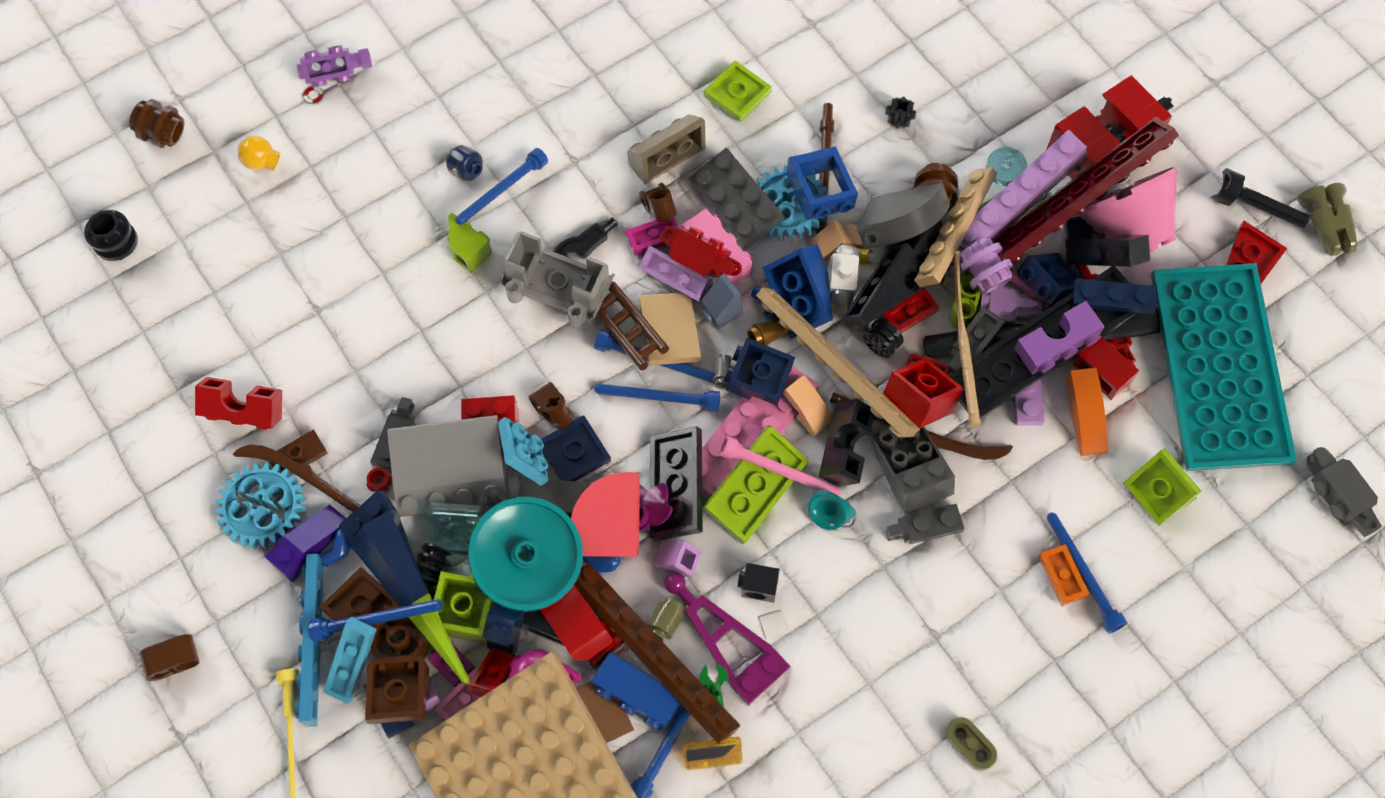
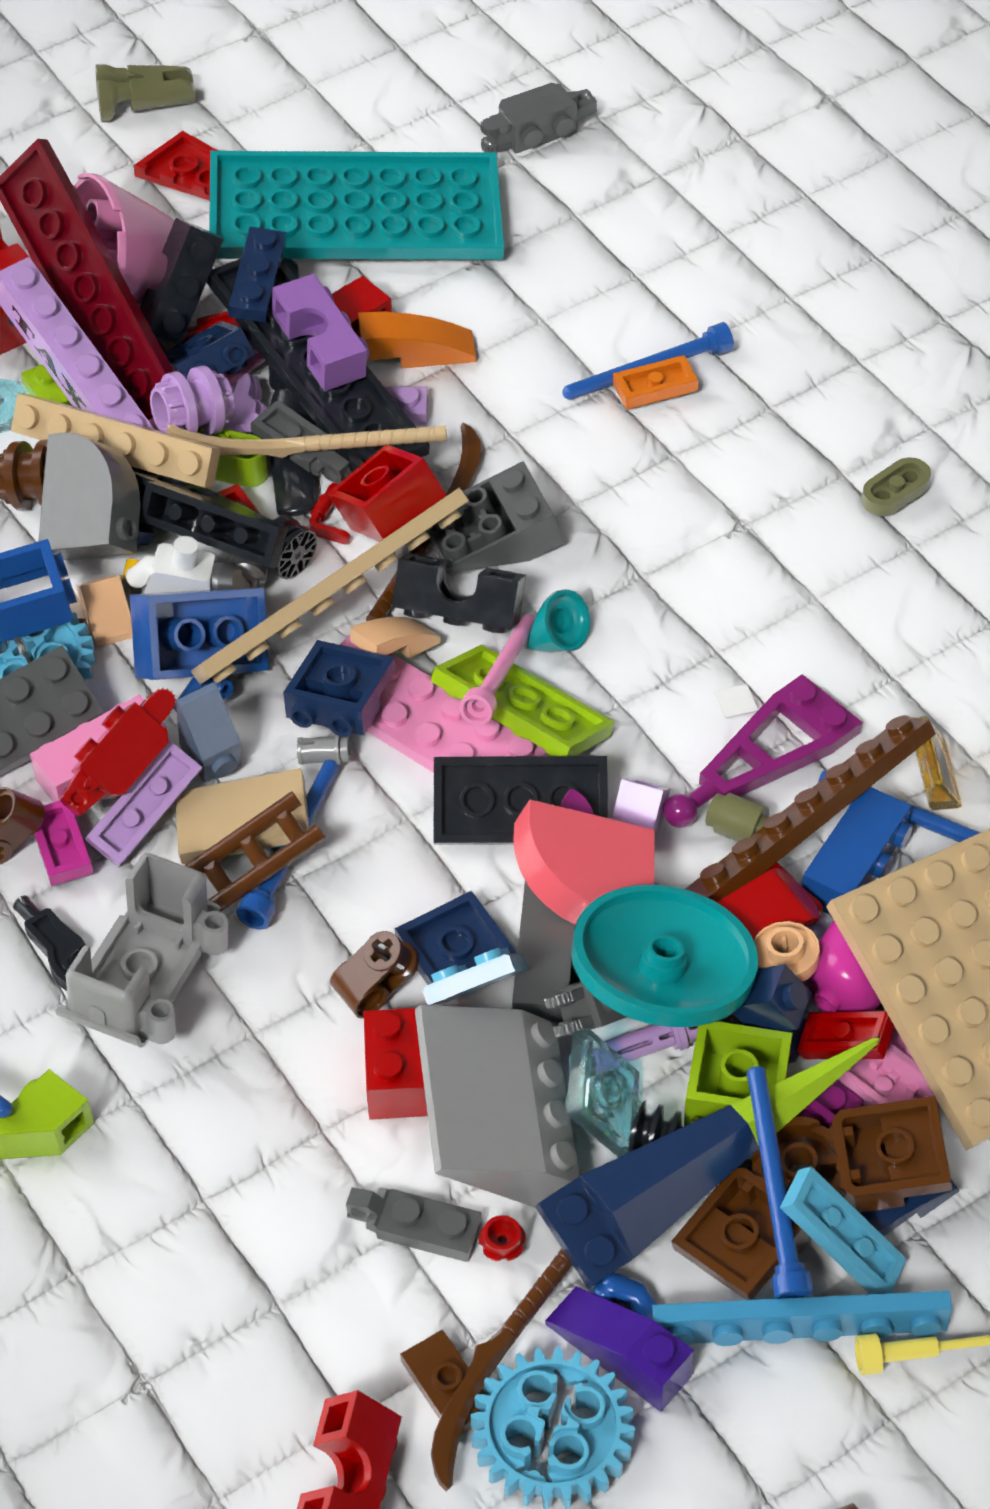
camera: 90 degrees left, 15 degrees down
blue piece [594,384,720,412] -> none
green bar [698,662,729,707] -> none
black brick [737,563,780,603] -> none
pearl gold cone [747,320,788,346] -> none
dark grey hinge [886,504,965,544] -> none
lime bracket [1124,449,1202,525] -> none
black piece [1210,168,1310,229] -> none
none -> light nougat plate [754,921,820,982]

